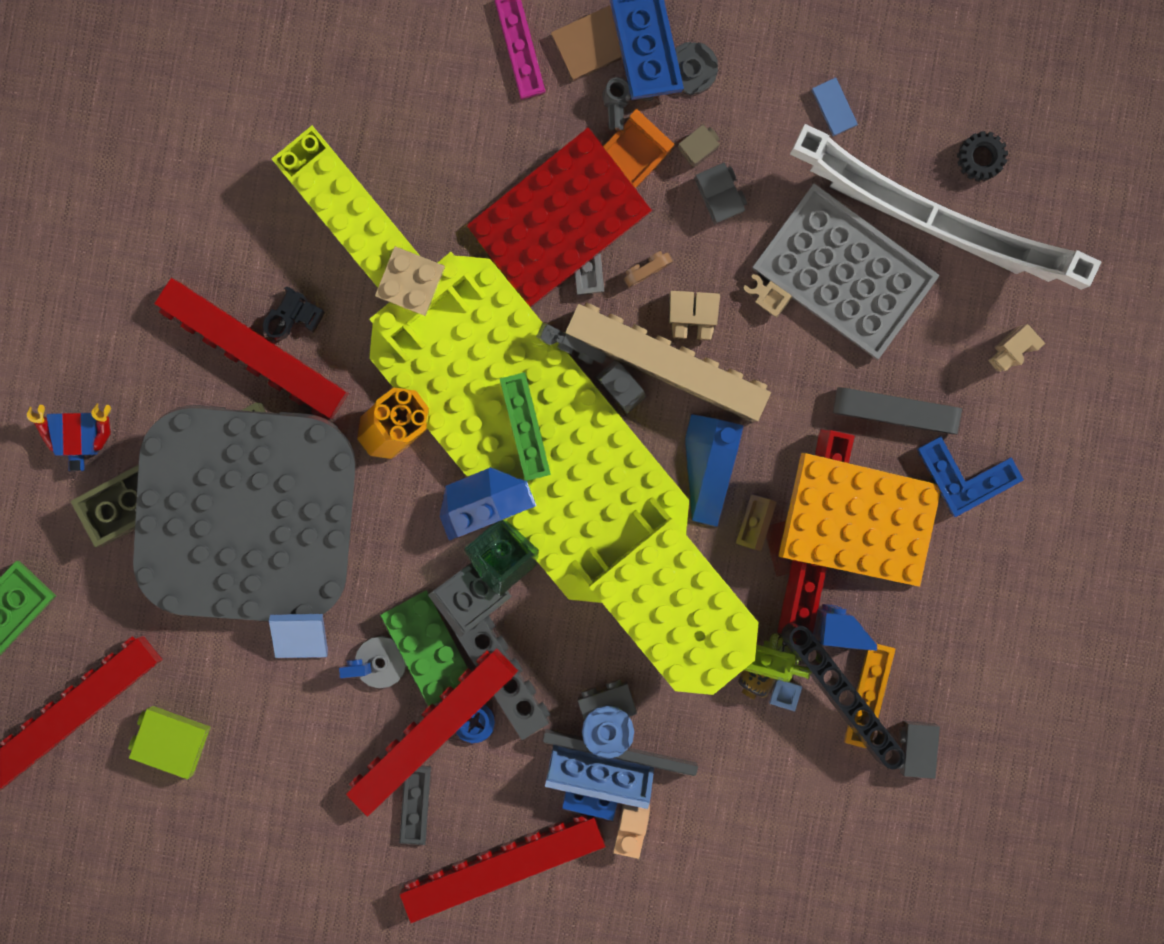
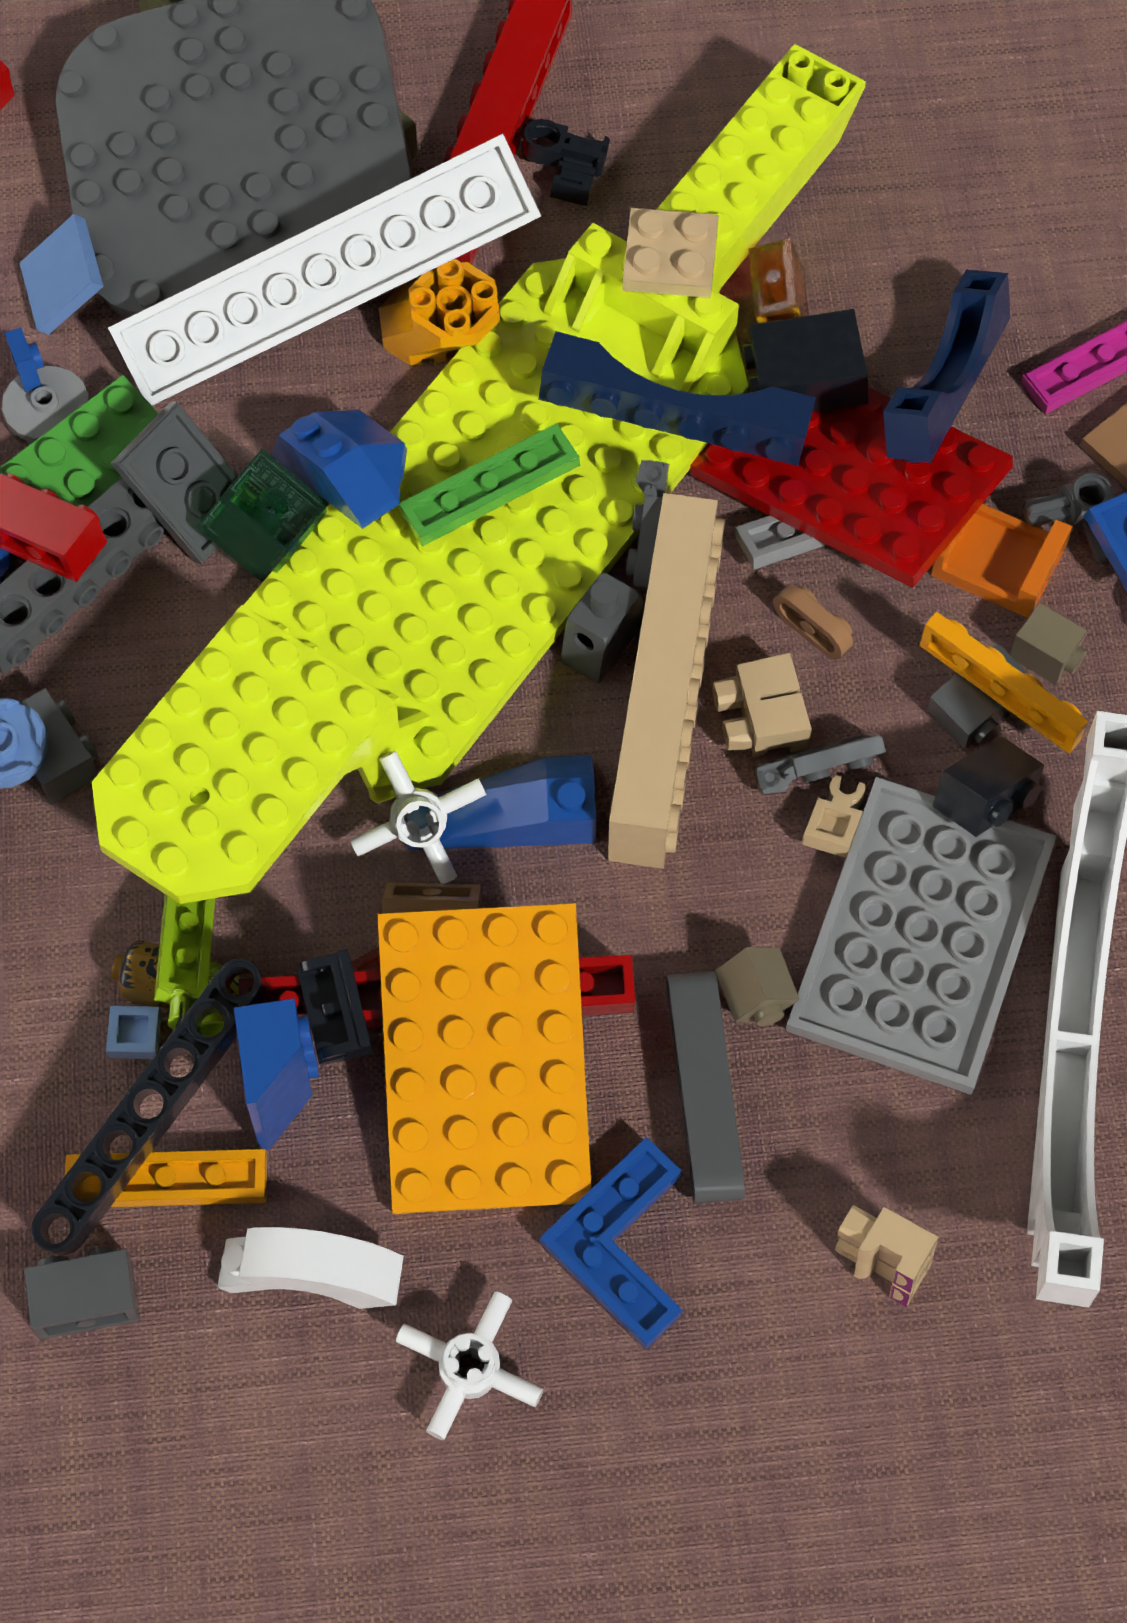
camera: 75 degrees right, 25 degrees down
none -> white plate [108,134,542,405]
none -> white arch [217,1227,404,1309]
none -> black hinge [297,949,373,1066]
none -> white bar [350,750,487,884]
none -> white bar [396,1292,544,1440]
none -> dark blue arch [538,331,816,466]
none -> dark tan brick [715,947,800,1026]
none -> black brick [743,309,869,412]
none -> clear orange brick [749,238,809,323]
none -> dark grey hinge [753,732,886,794]
none -> dark blue arch [883,269,1010,463]
none -> light orange plate [919,611,1088,754]
none -> black brick [932,735,1044,837]

